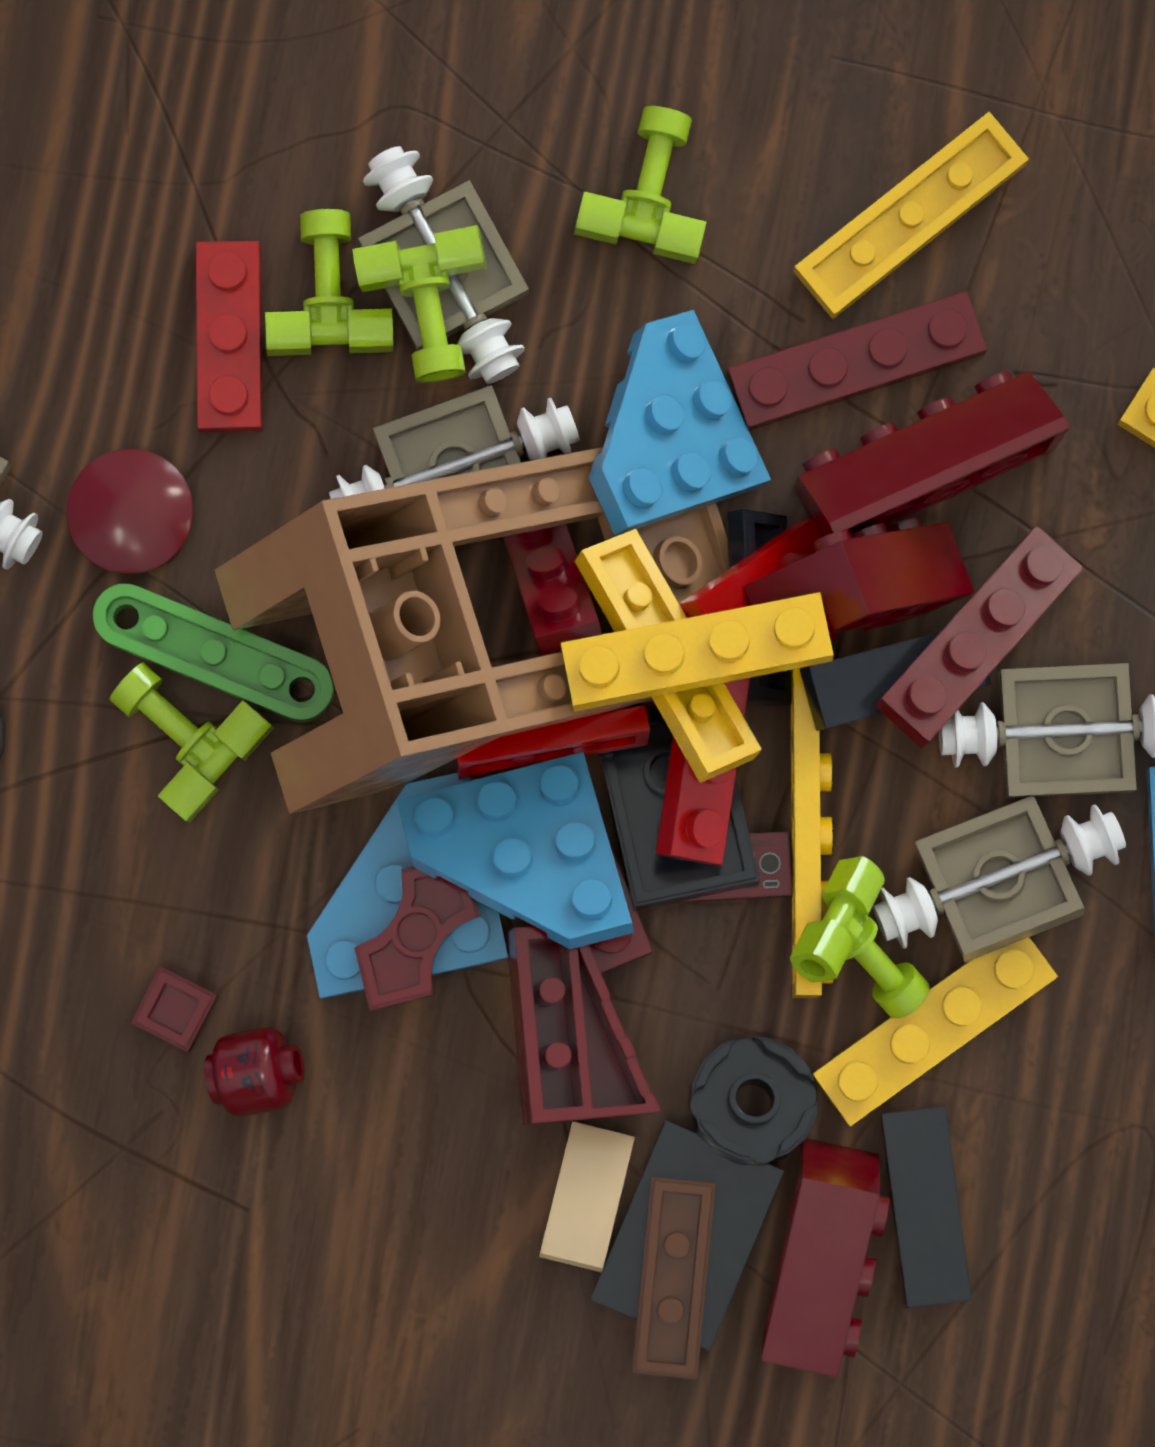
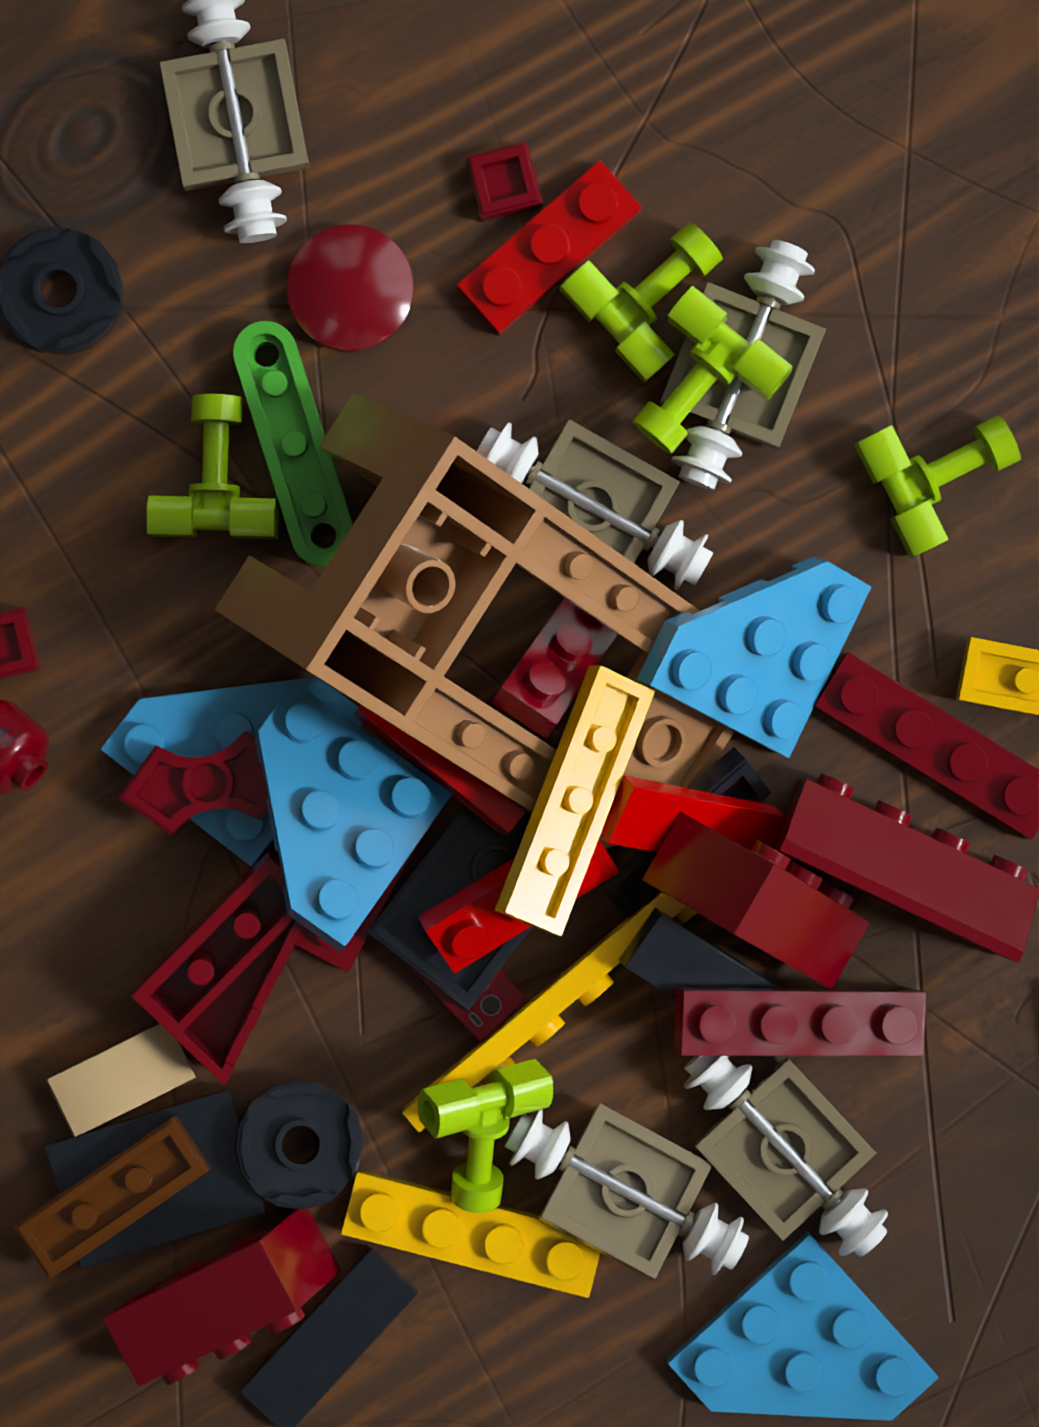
camera: 50 degrees right, 5 degrees up
yellow plate [561,592,834,712] -> none
none -> dark red tile [466,141,543,222]

